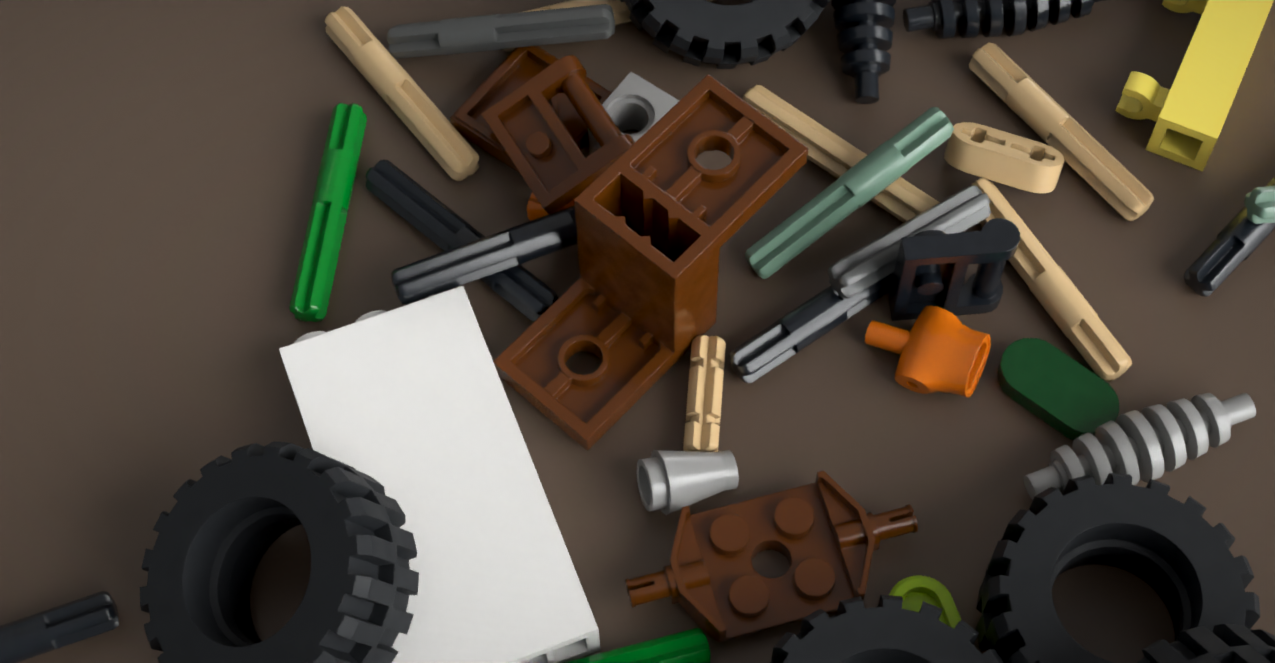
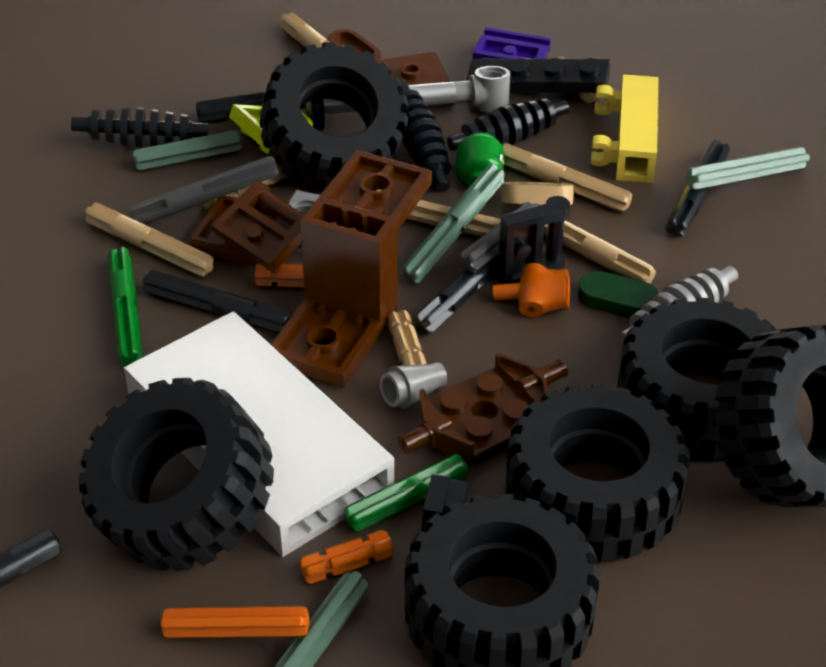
camera: 20 degrees left, 20 degrees down
black axle [391,206,578,305] -> none
none -> green head [455,132,505,187]

